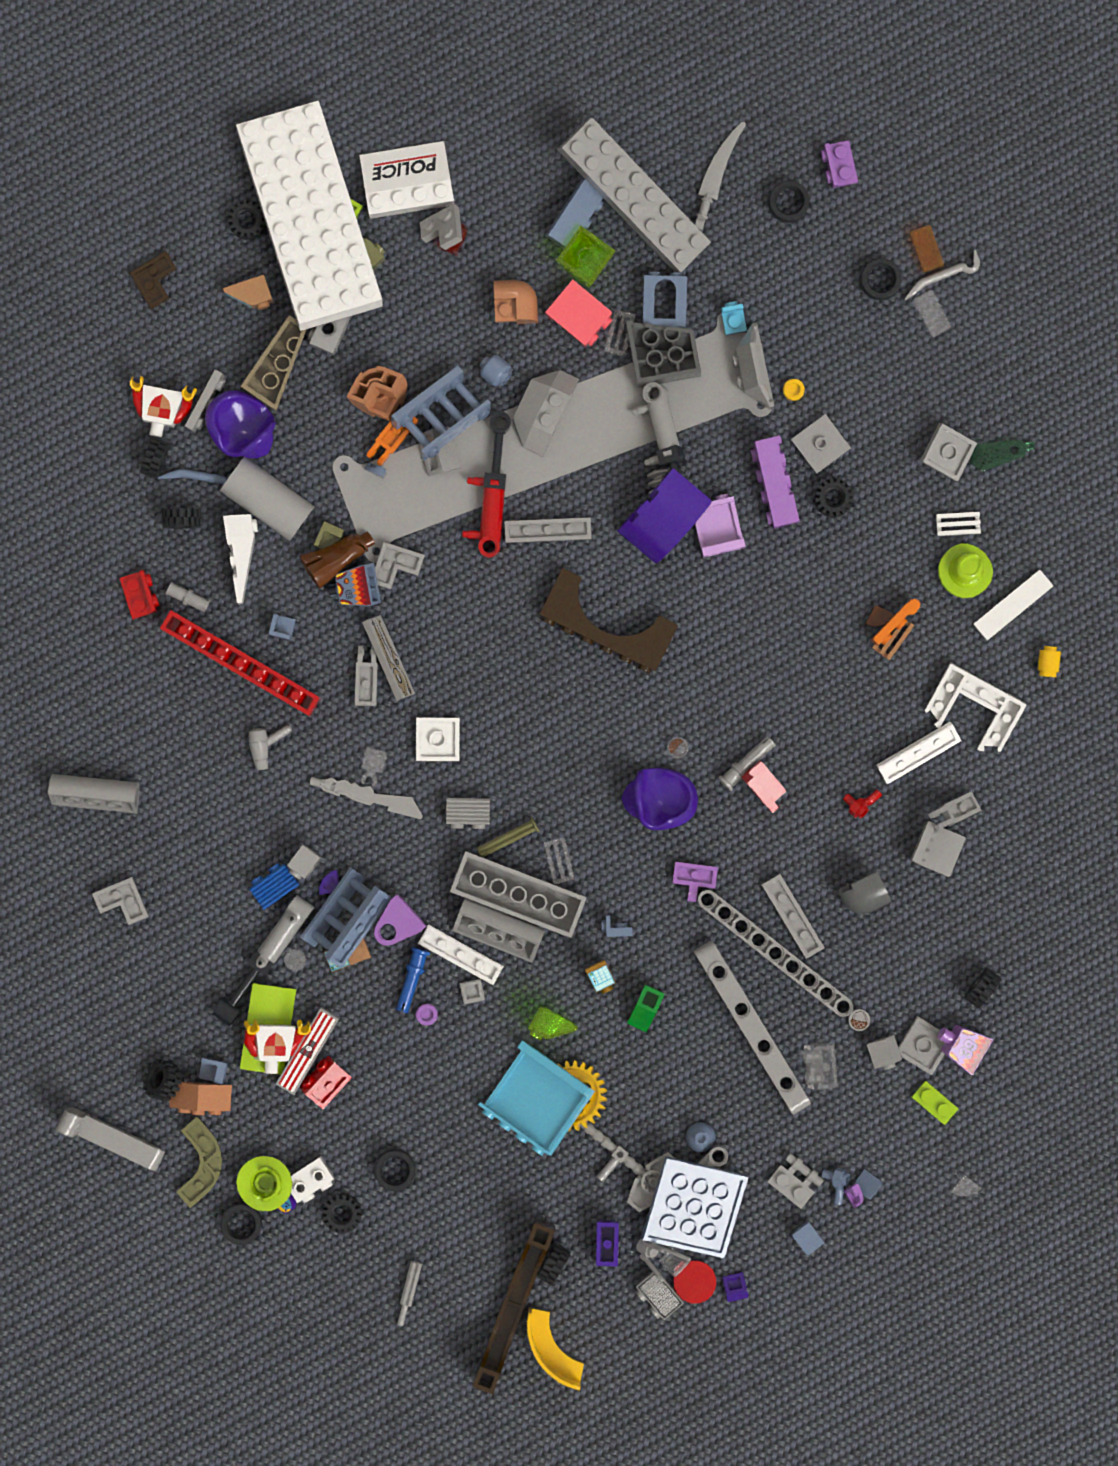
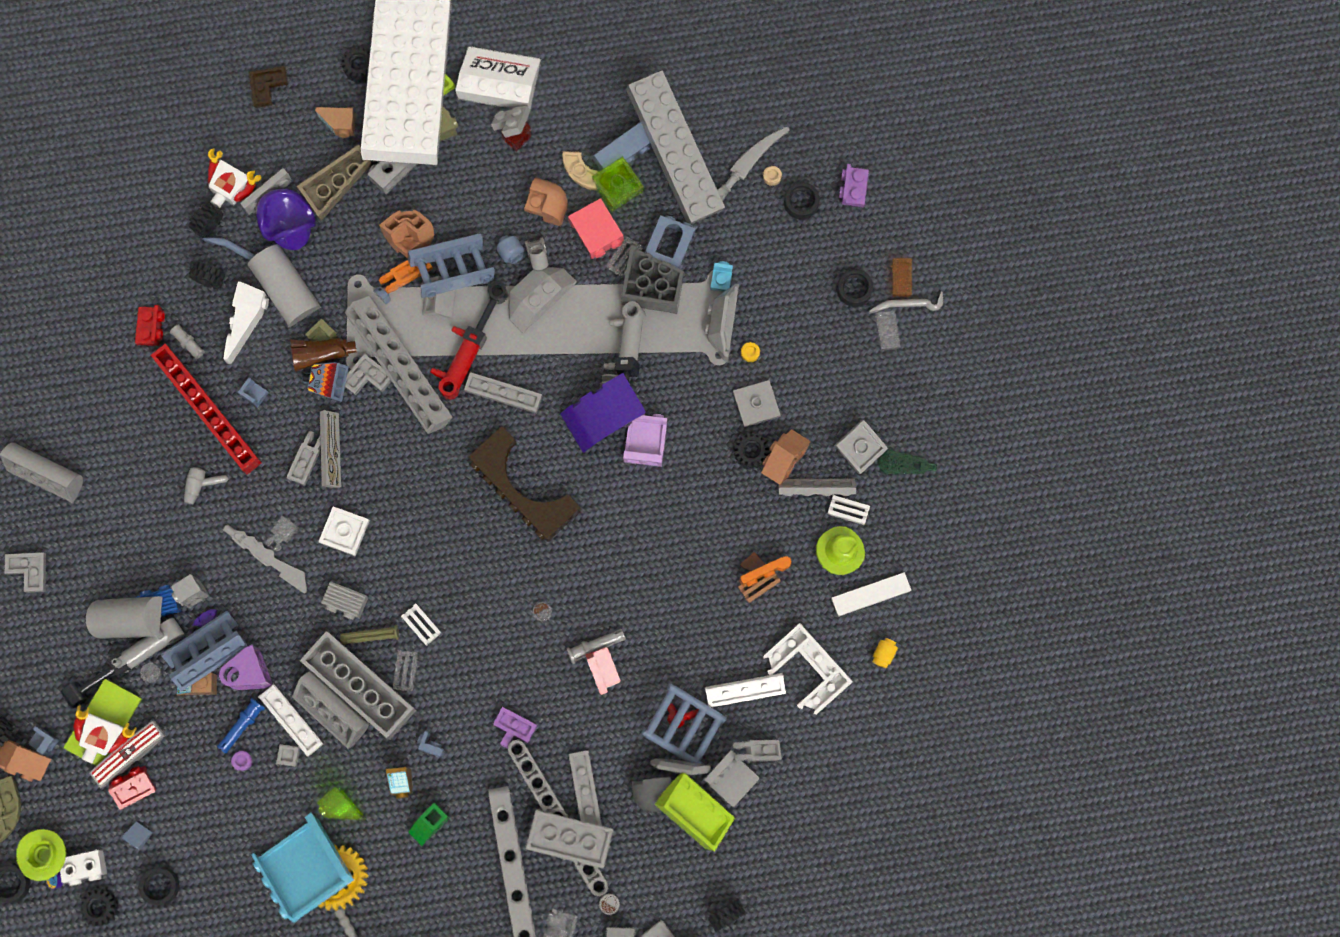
camera: 25 degrees right, 10 degrees down
dark purple piece [622,768,698,830] -> none
medium lavender wedge [750,435,799,529] -> none
none -> light grey brick [86,596,162,639]
none -> sand blue slope [122,821,153,849]
none -> light grey brick [345,296,453,434]
none -> white tile [401,604,441,646]
none -> light grey piece [525,237,548,270]
none -> light grey tile [526,810,613,869]
none -> tan tile [563,151,598,191]
none -> sand blue bar [641,683,727,764]
none -> light grey tile [650,758,711,775]
none -> lime slope [655,773,735,851]
none -> nougat brick [761,429,811,485]
none -> tan tile [763,166,782,186]
none -> light grey plate [778,479,856,496]

